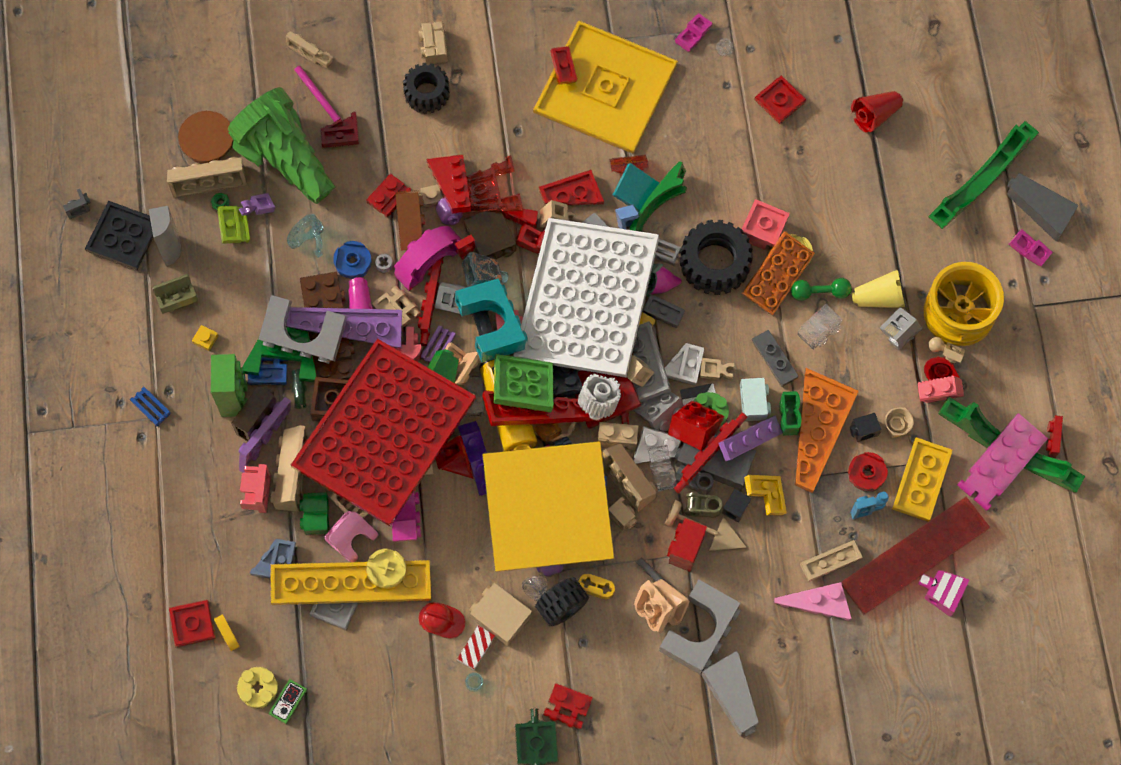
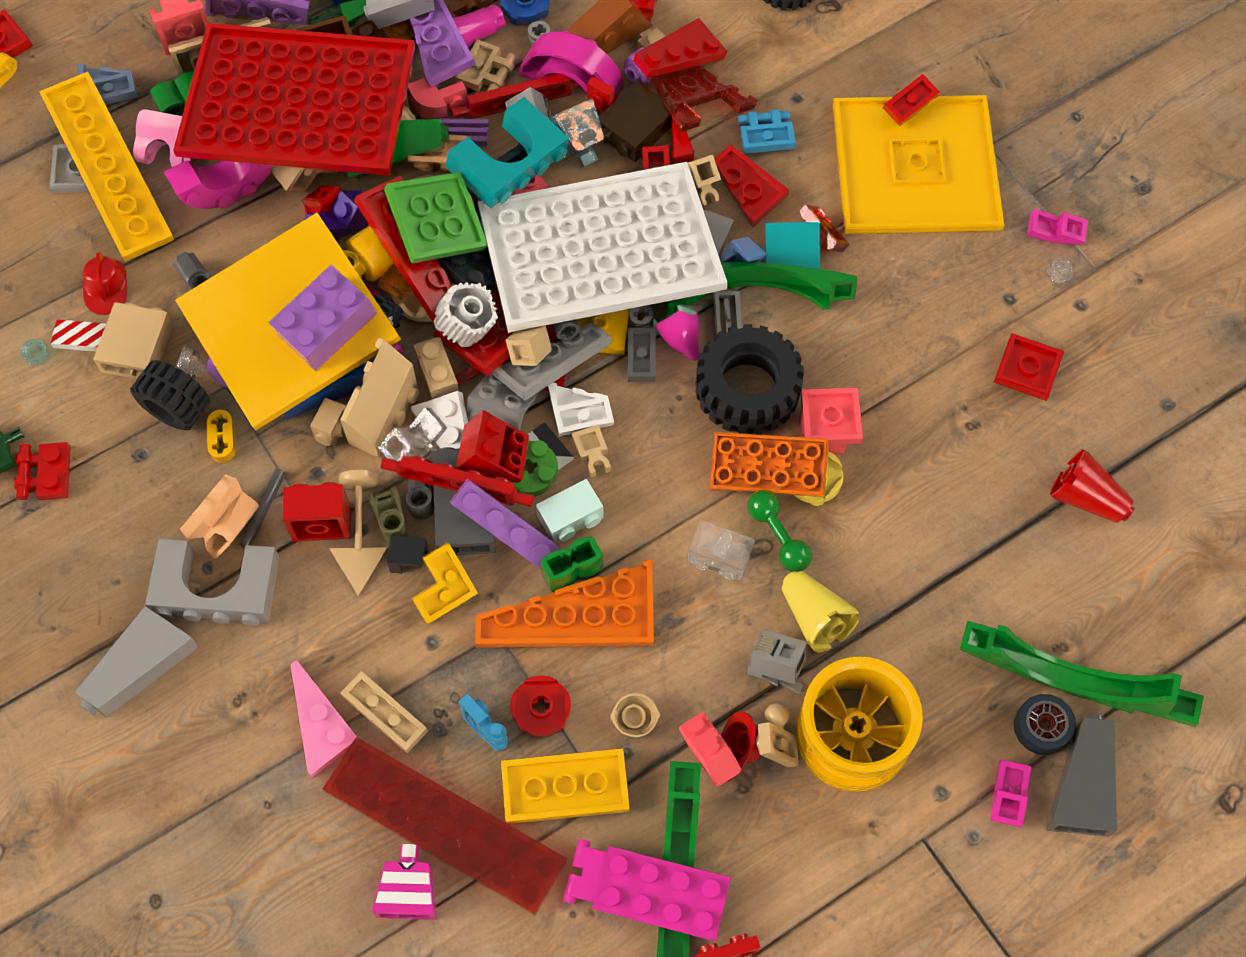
camera: 65 degrees right, 5 degrees down
light yellow tile [366,549,406,588] -> none
dark grey plate [752,330,798,387] -> none
black brick [850,412,882,442] -> none
none -> dark grey piece [173,252,211,290]
none -> medium lavender brick [268,265,377,371]
none -> dark azure plate [737,109,796,154]
none -> wheel [1014,694,1076,755]

